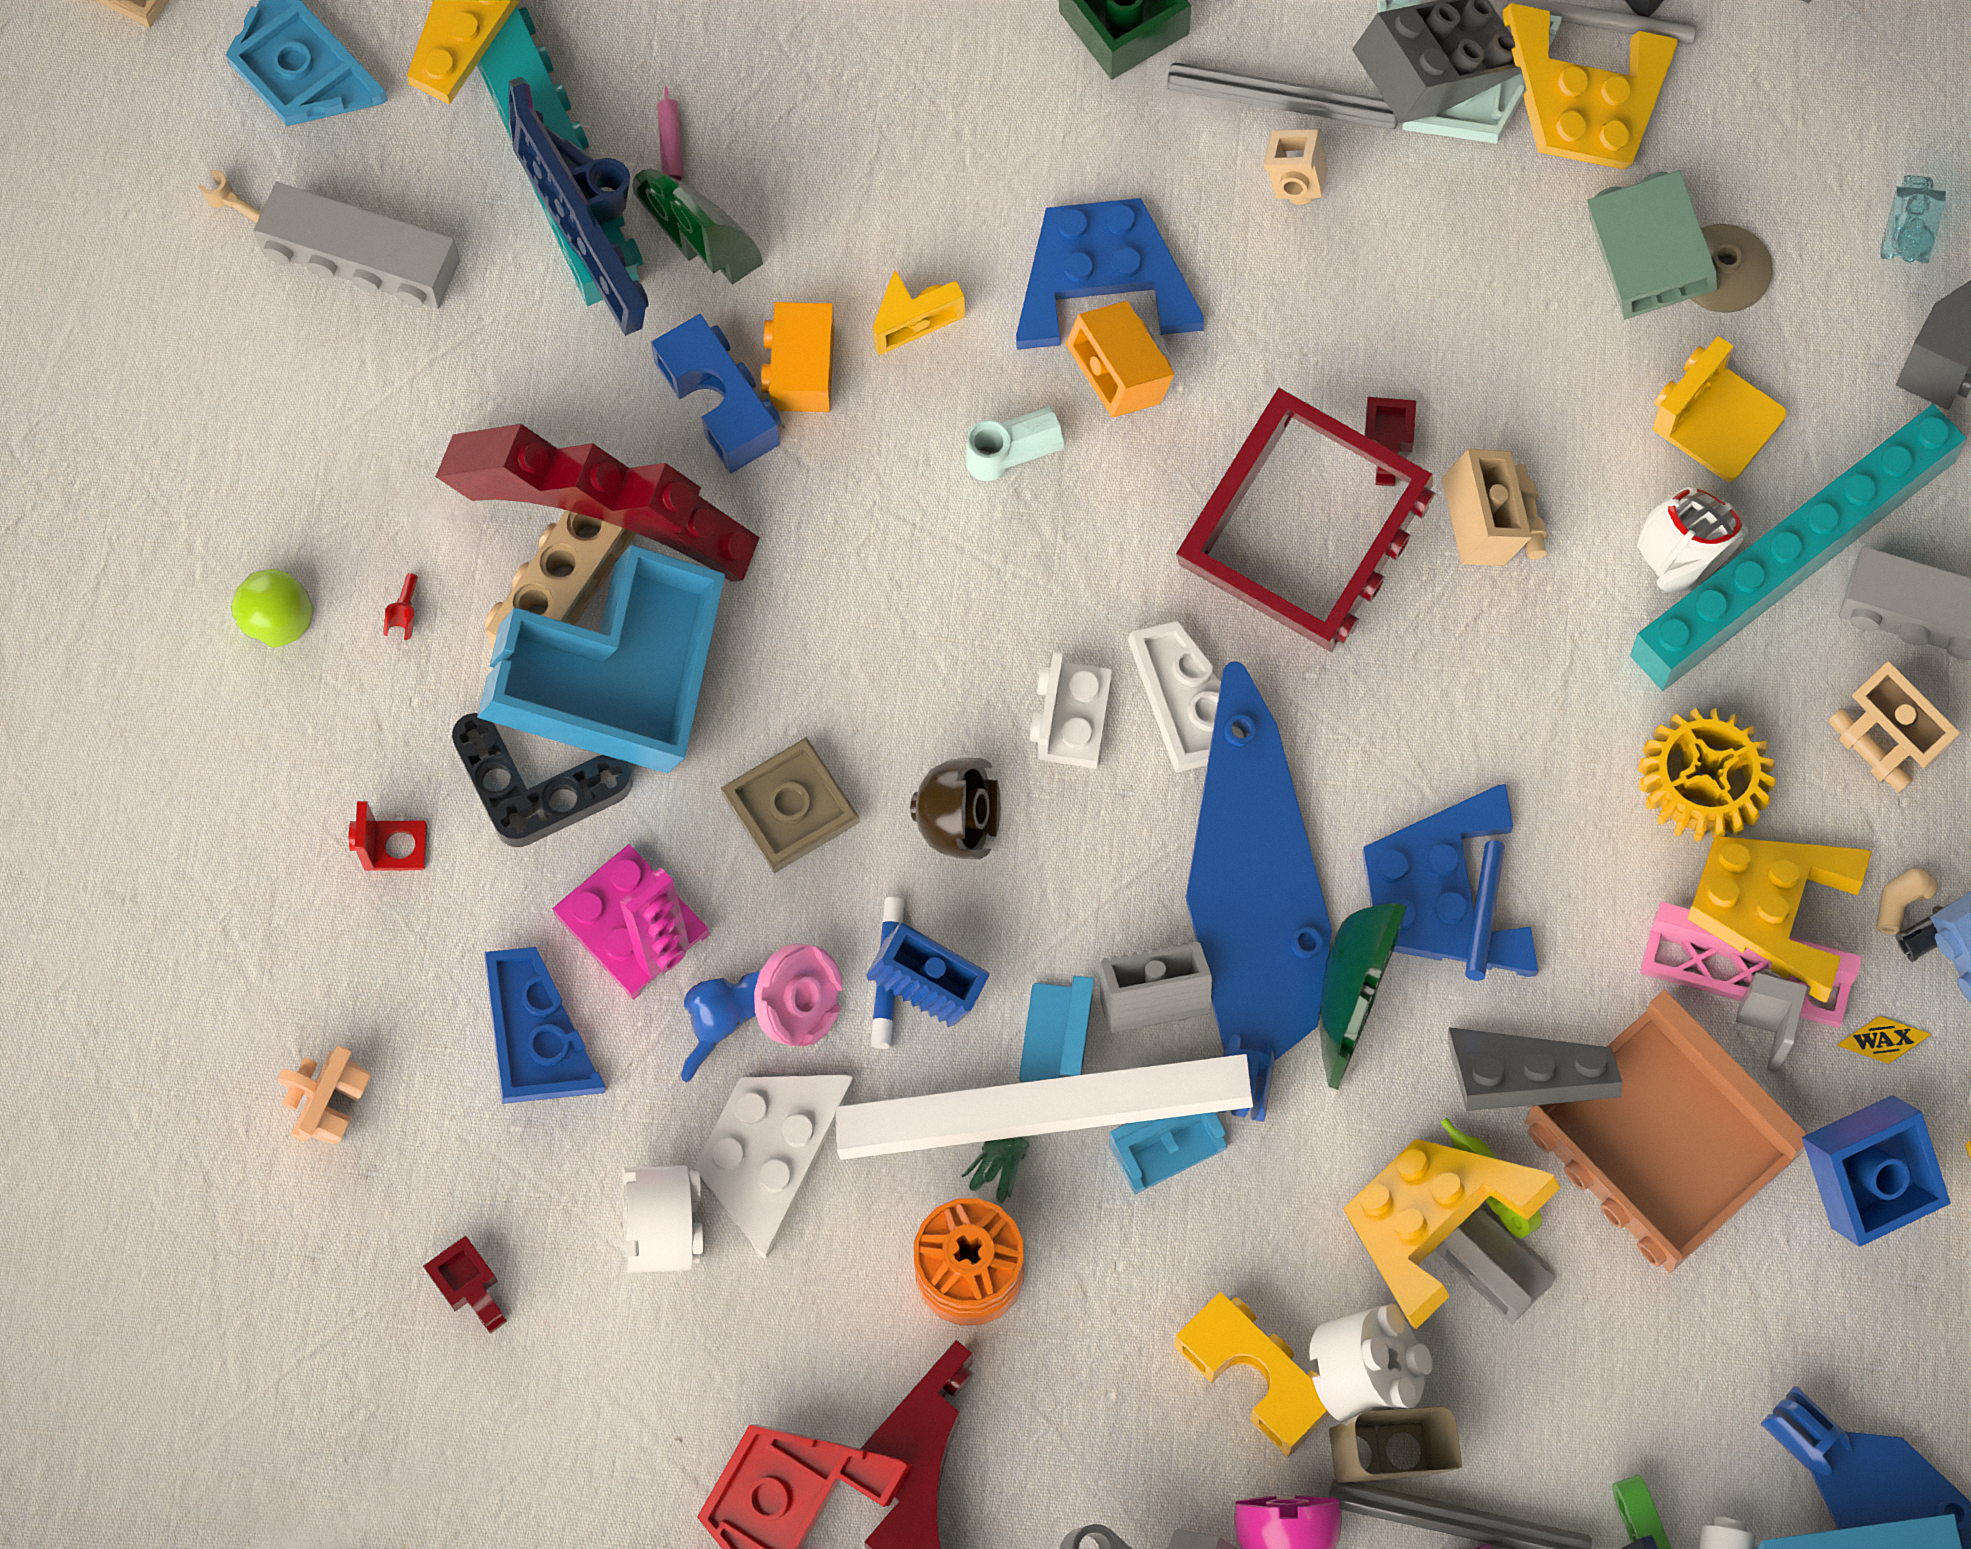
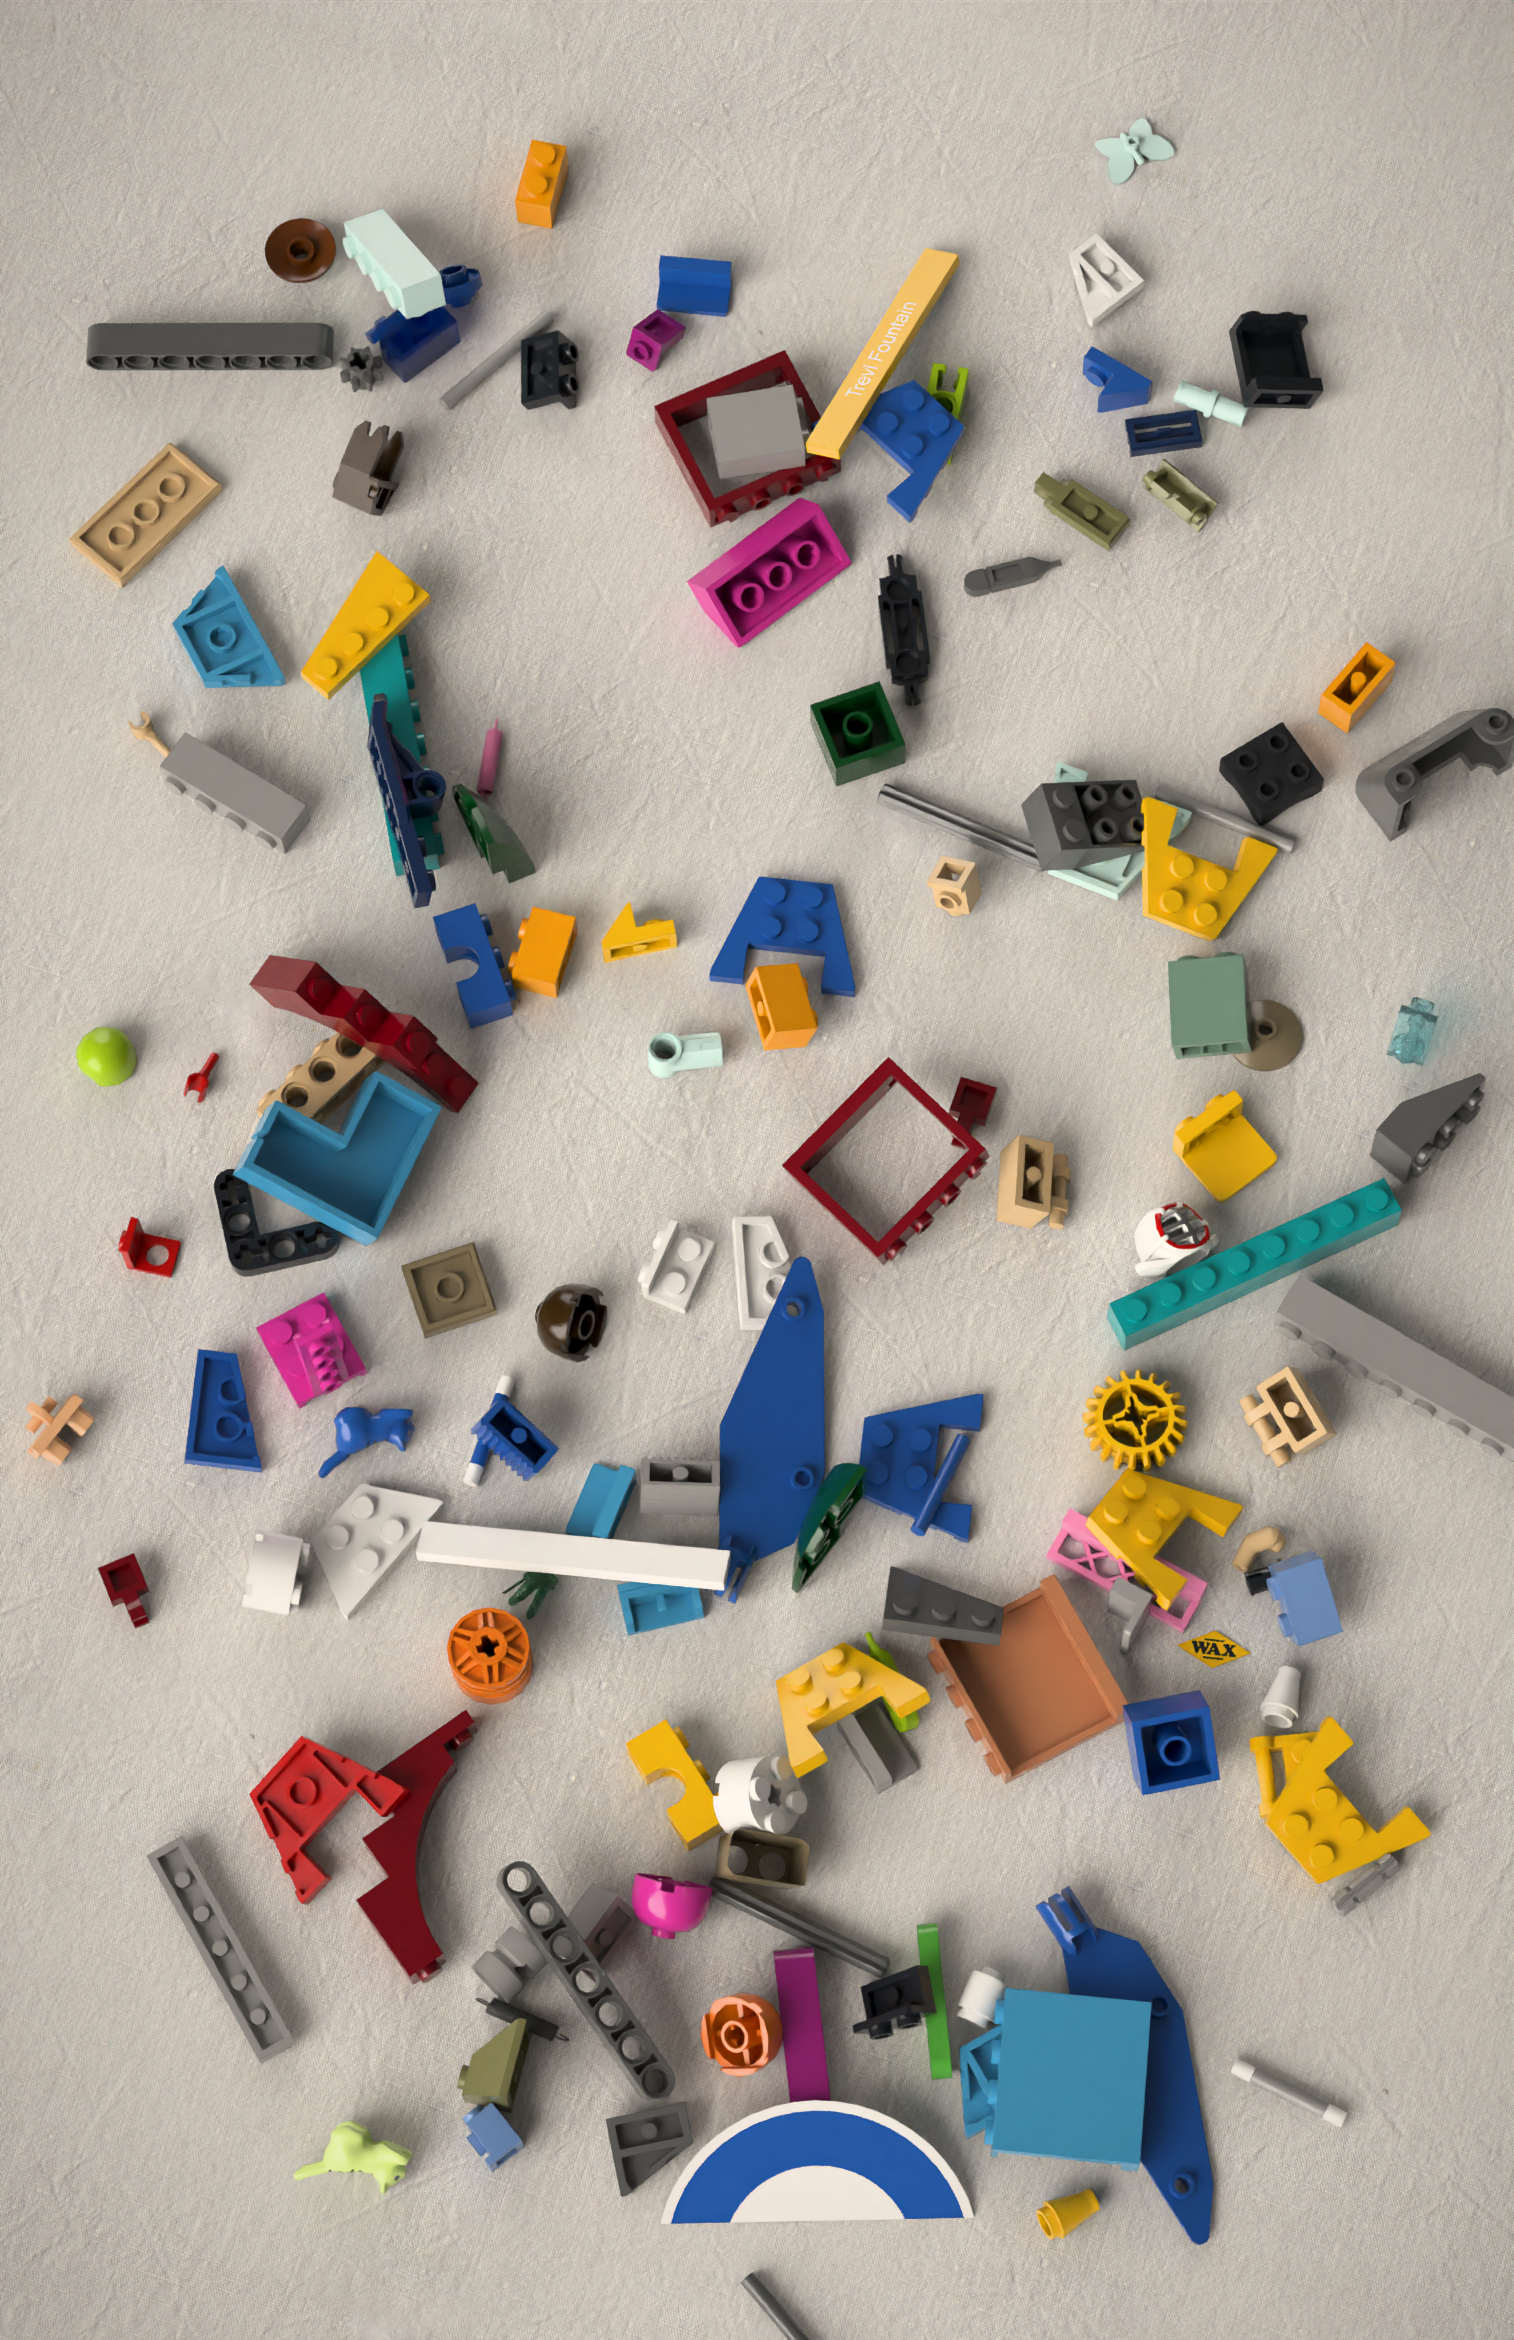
camera: 15 degrees right, 0 degrees up
bright pink tile [754,943,842,1046] -> none

